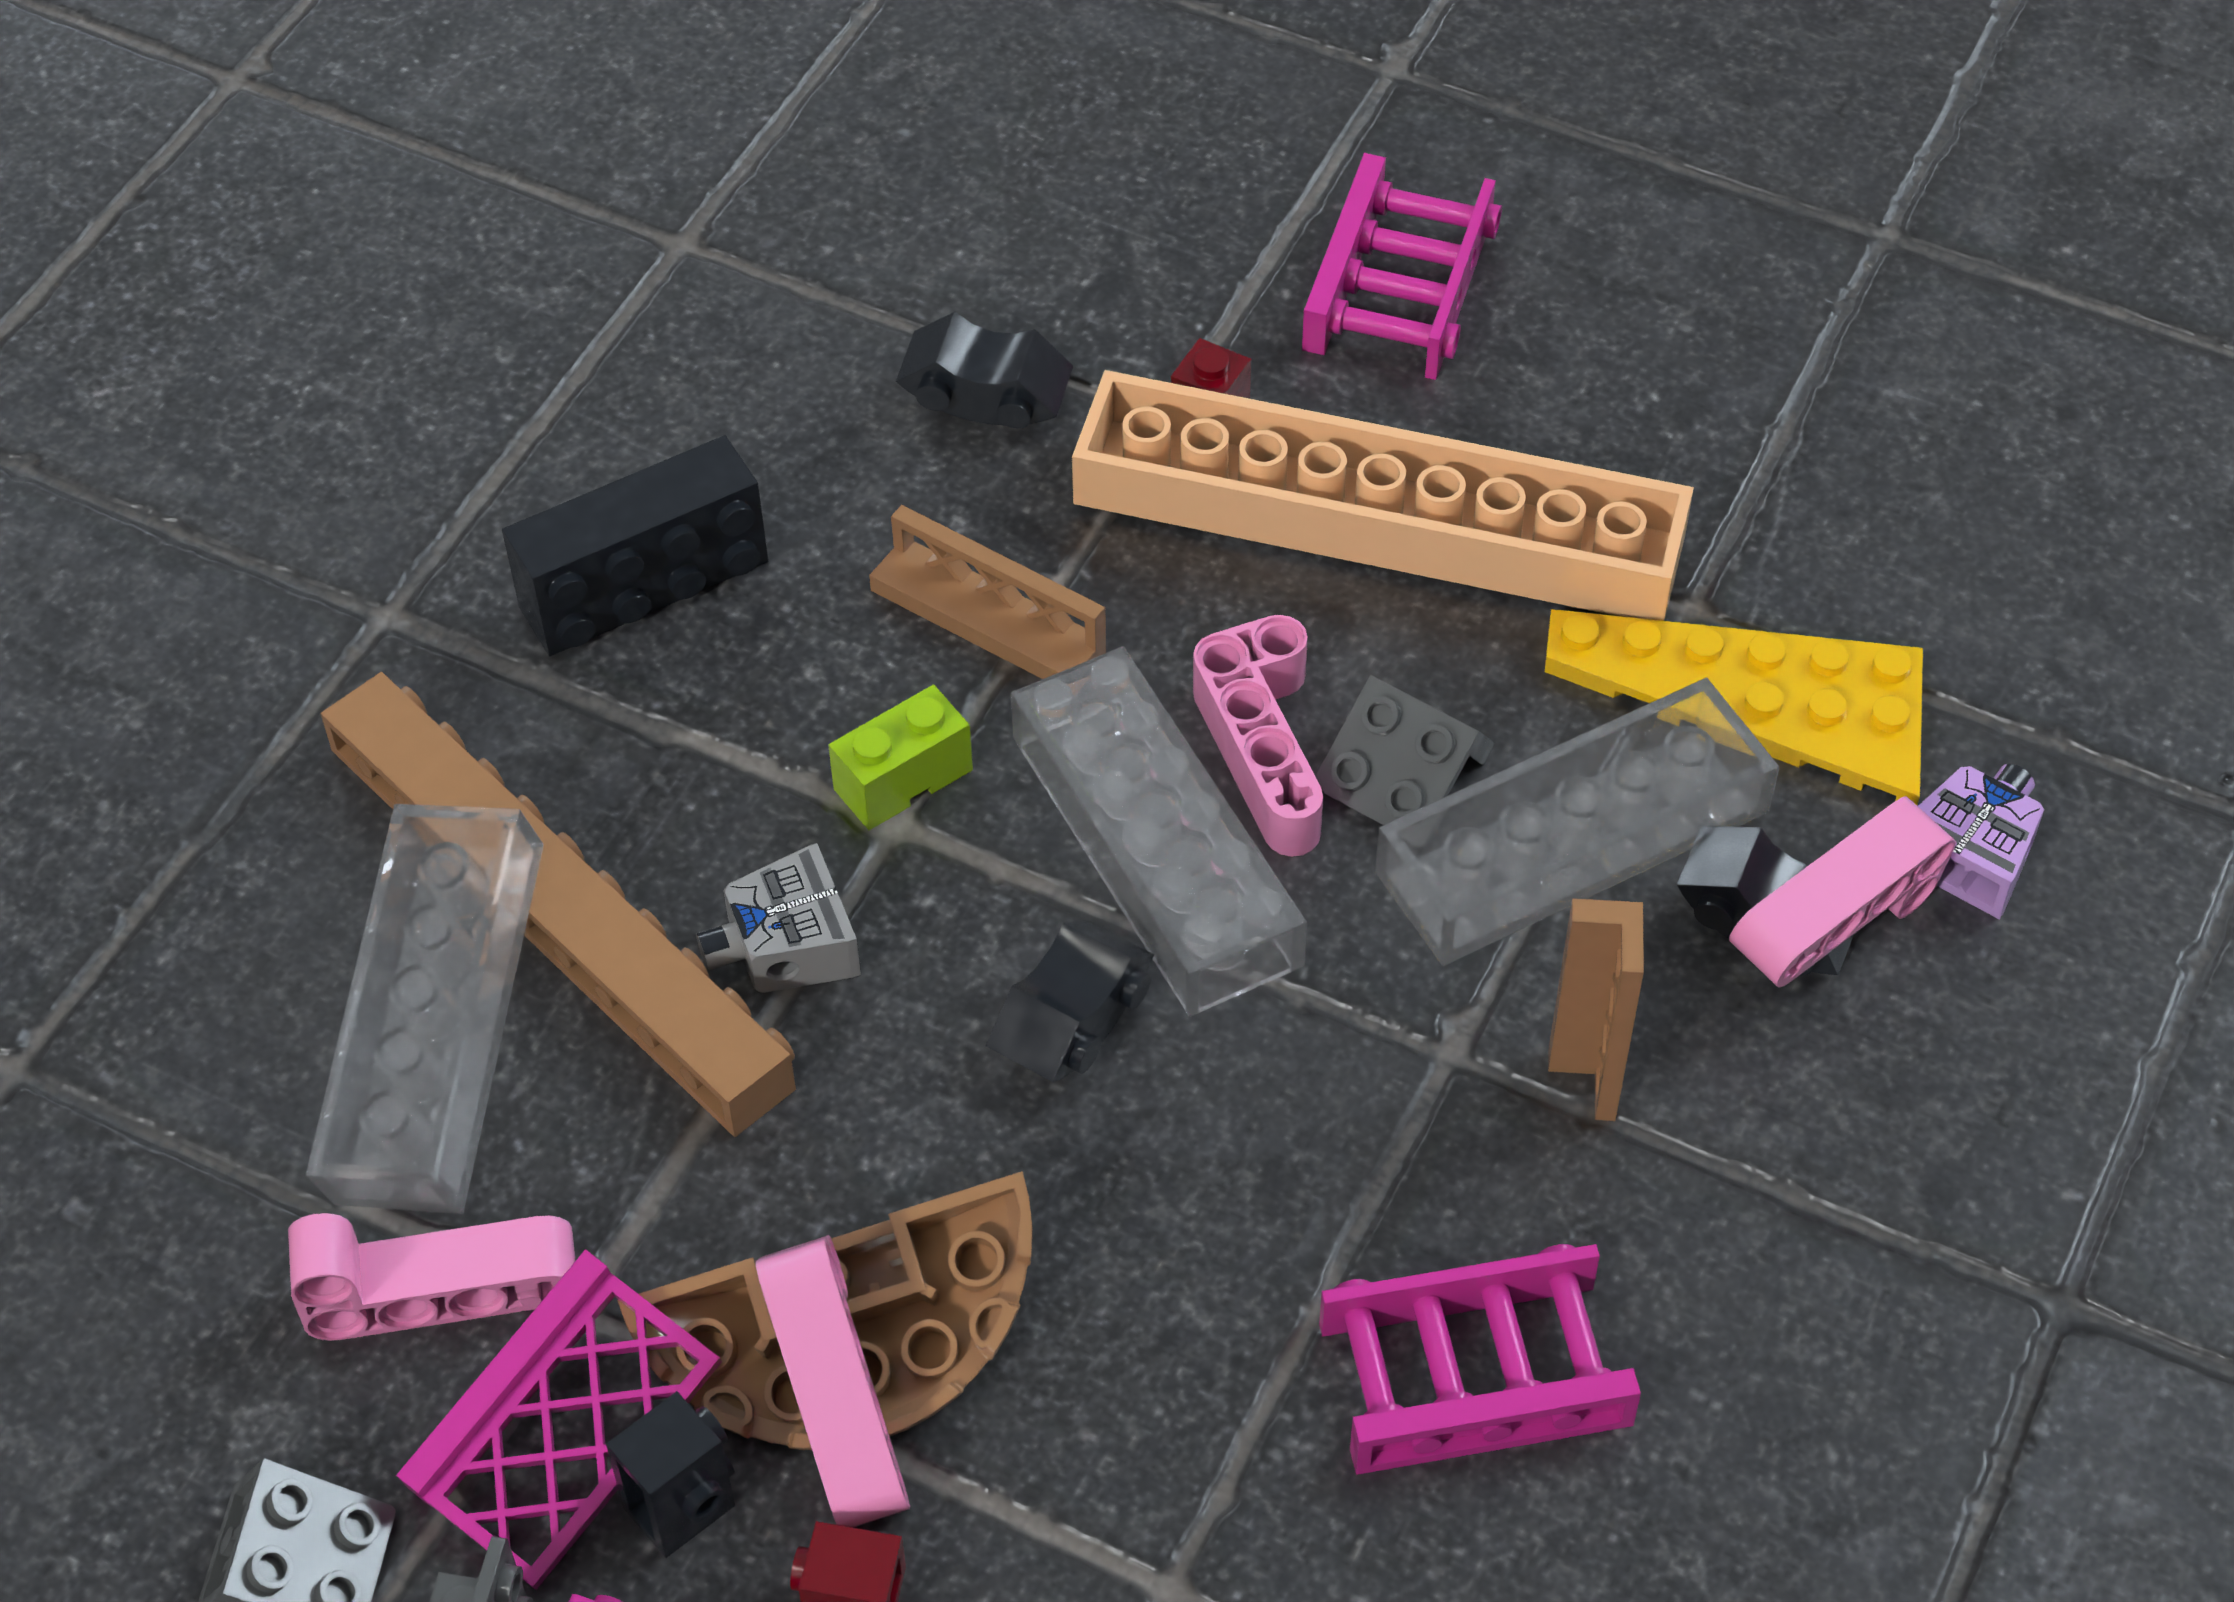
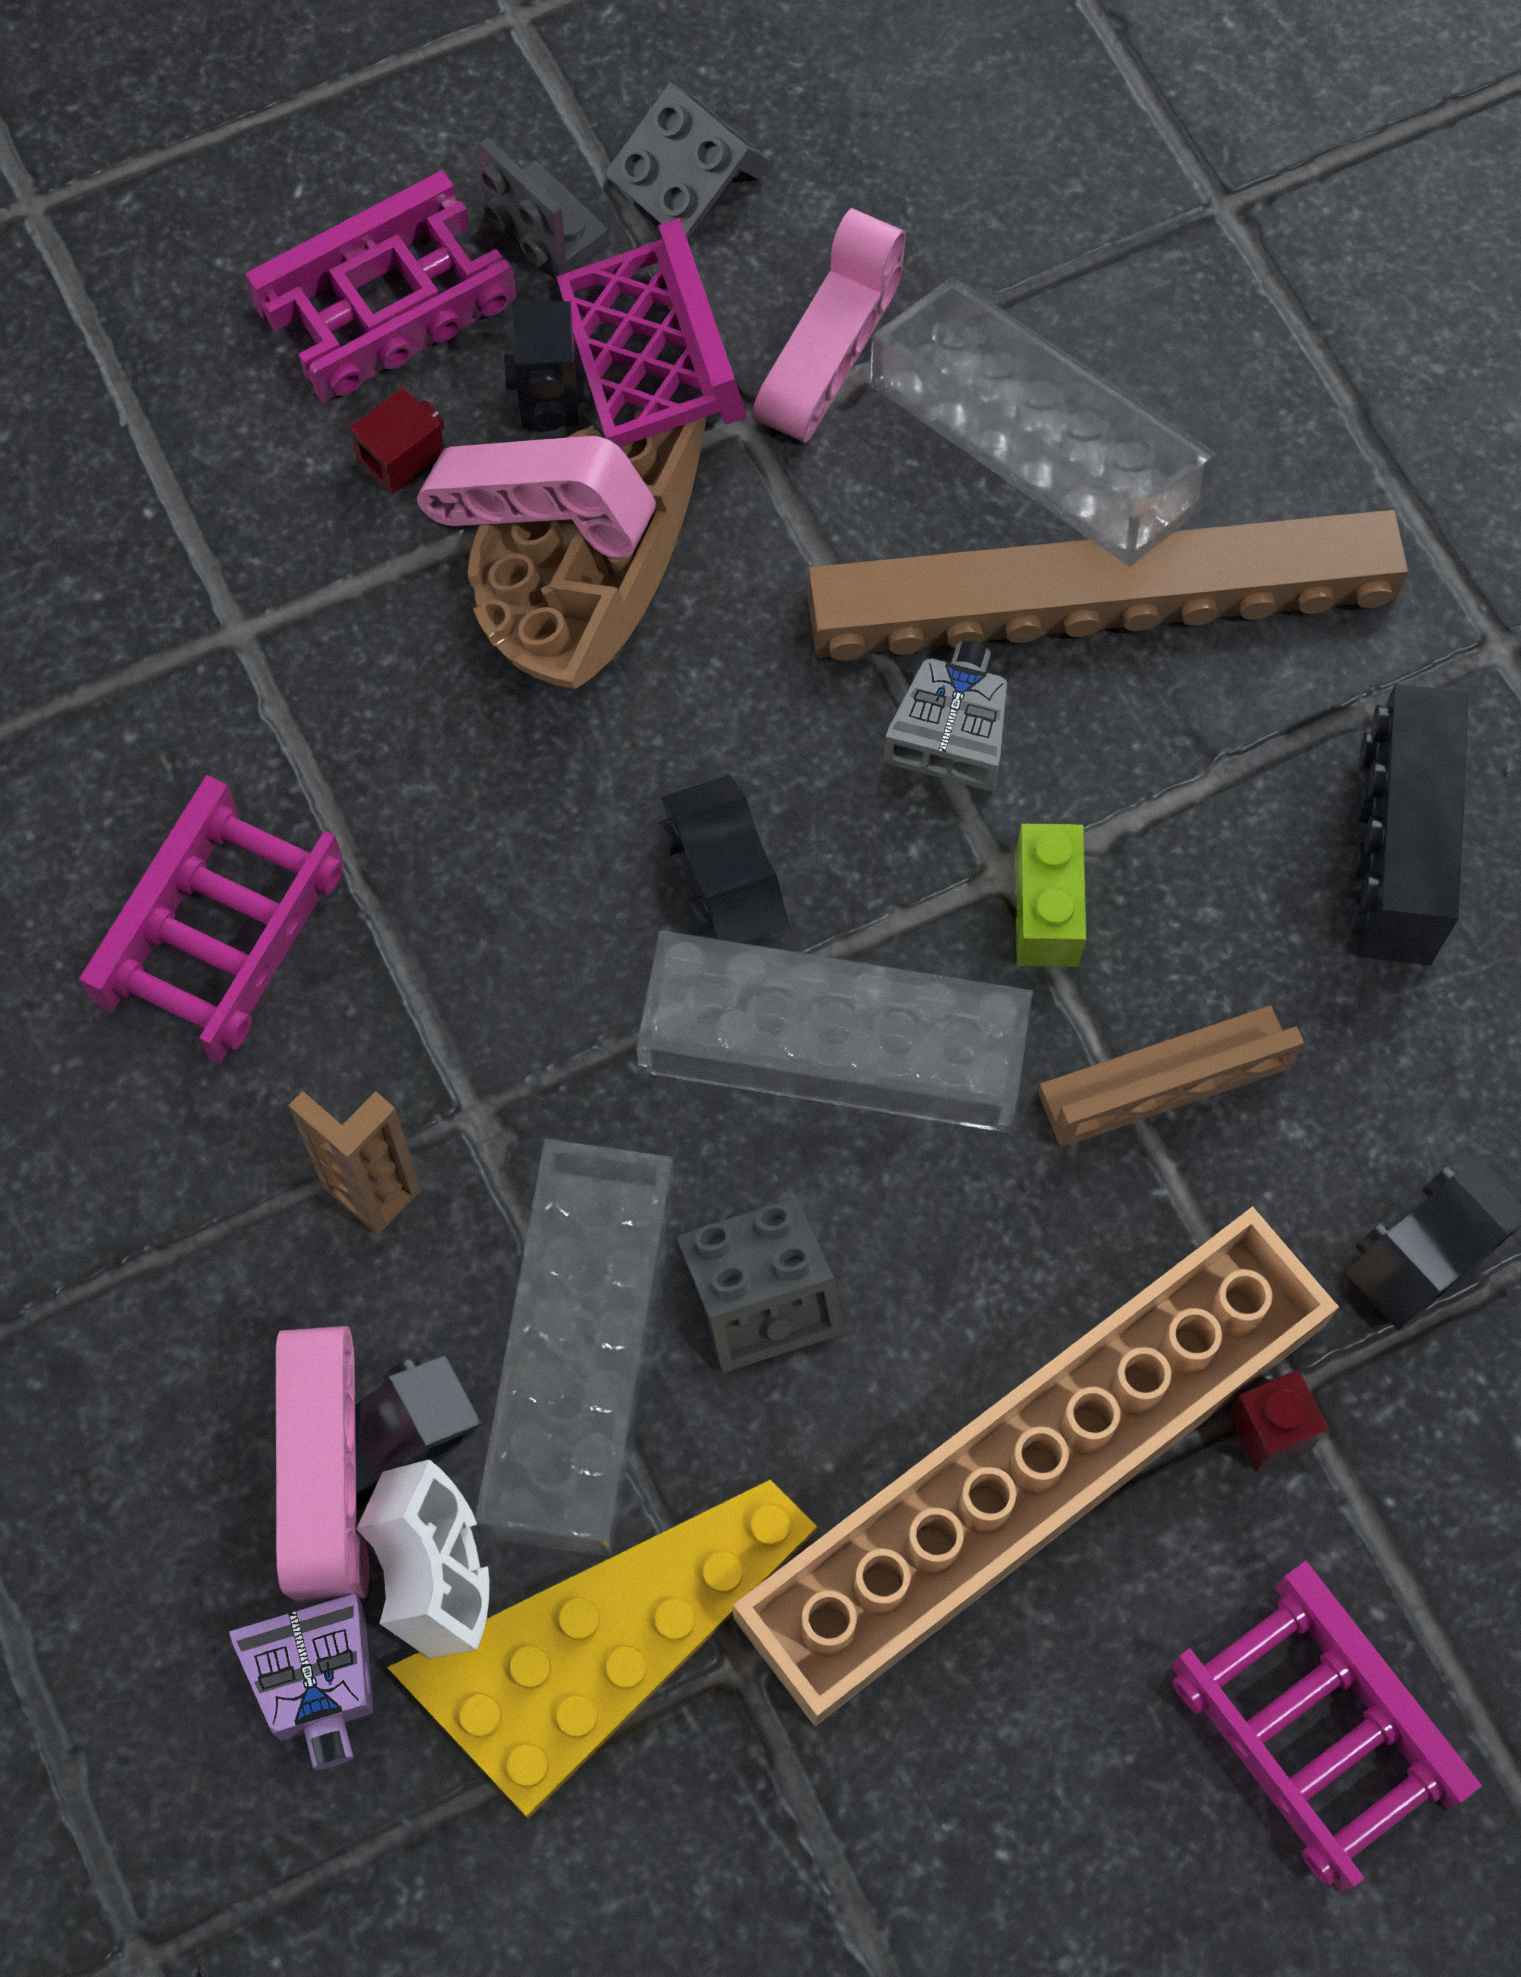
camera: 125 degrees right, 15 degrees up
bright pink beam [1193,615,1323,857] -> none
none -> white brick [356,1460,489,1659]

